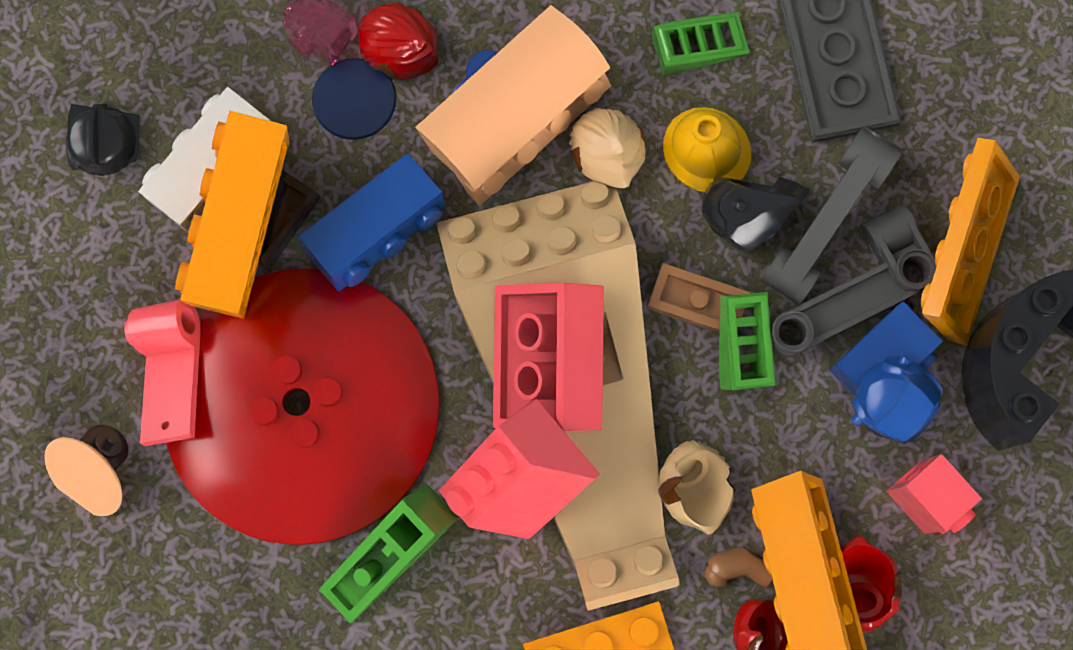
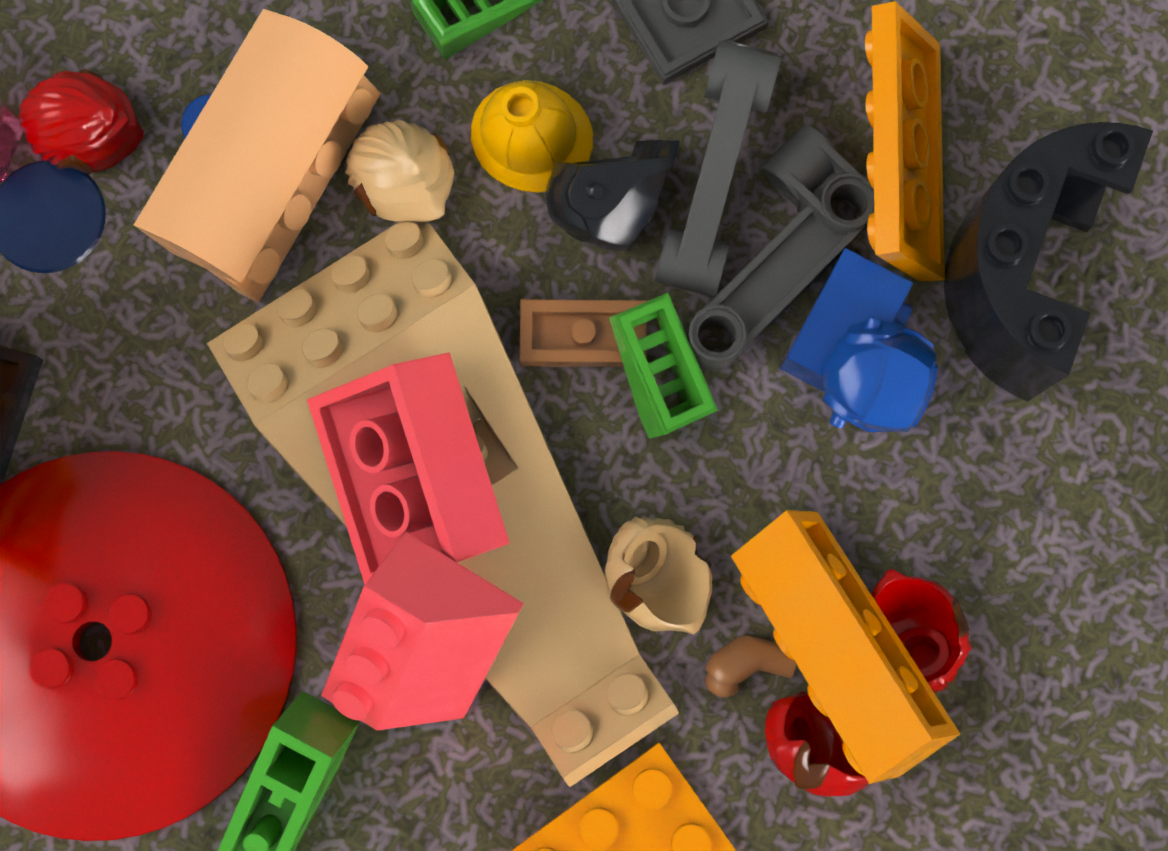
camera: 25 degrees left, 0 degrees up
blue brick [298,153,446,292] -> none
coral brick [886,454,982,534] -> none

